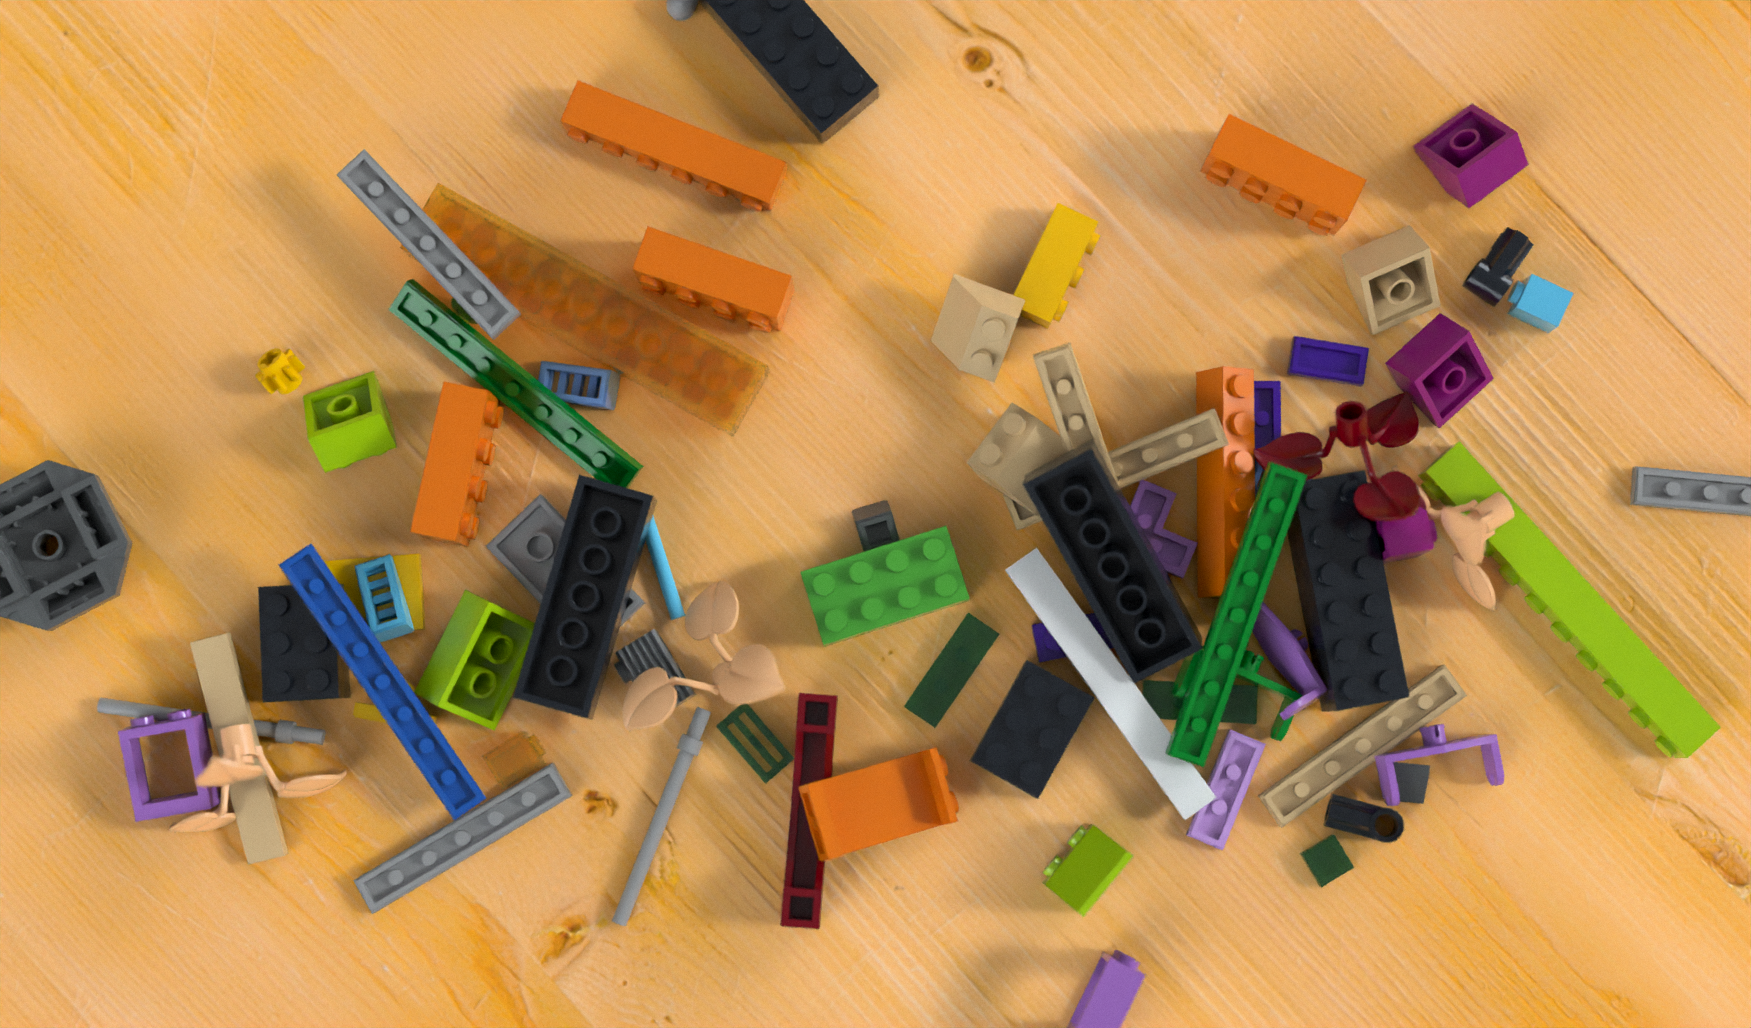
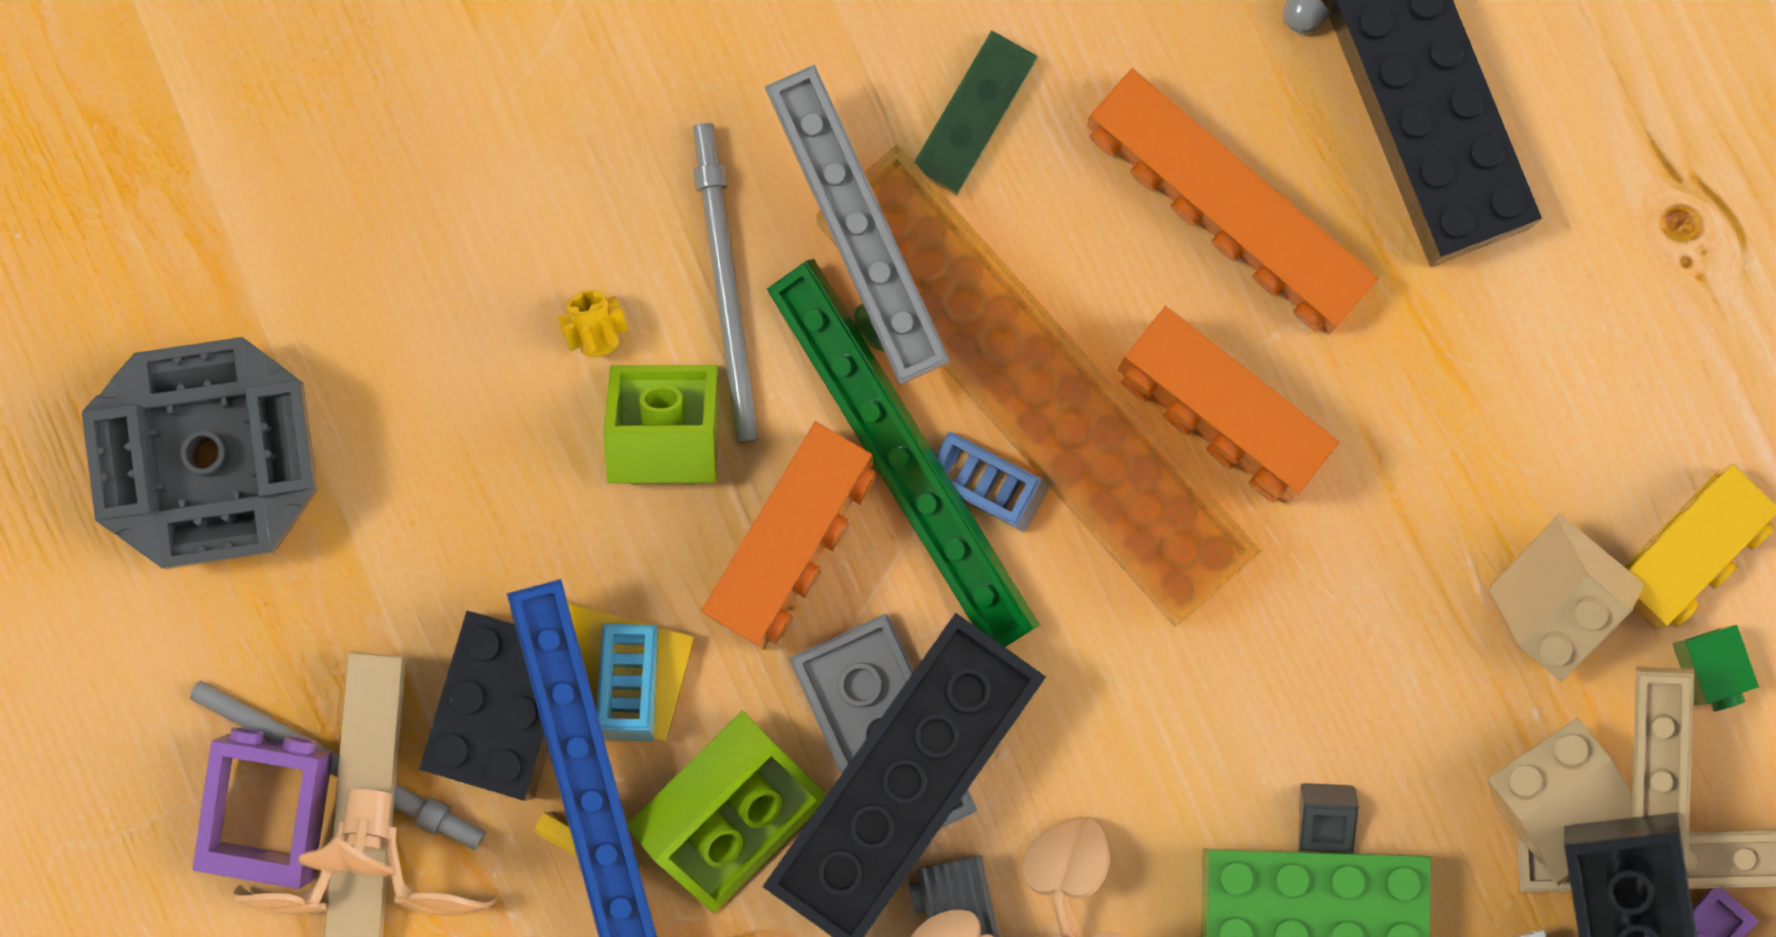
camera: 20 degrees right, 0 degrees up
medium azure bar [645,516,685,620] -> none
none -> light grey bar [692,123,759,443]
none -> clear green tile [911,30,1038,196]
none -> green brick [1672,625,1759,712]

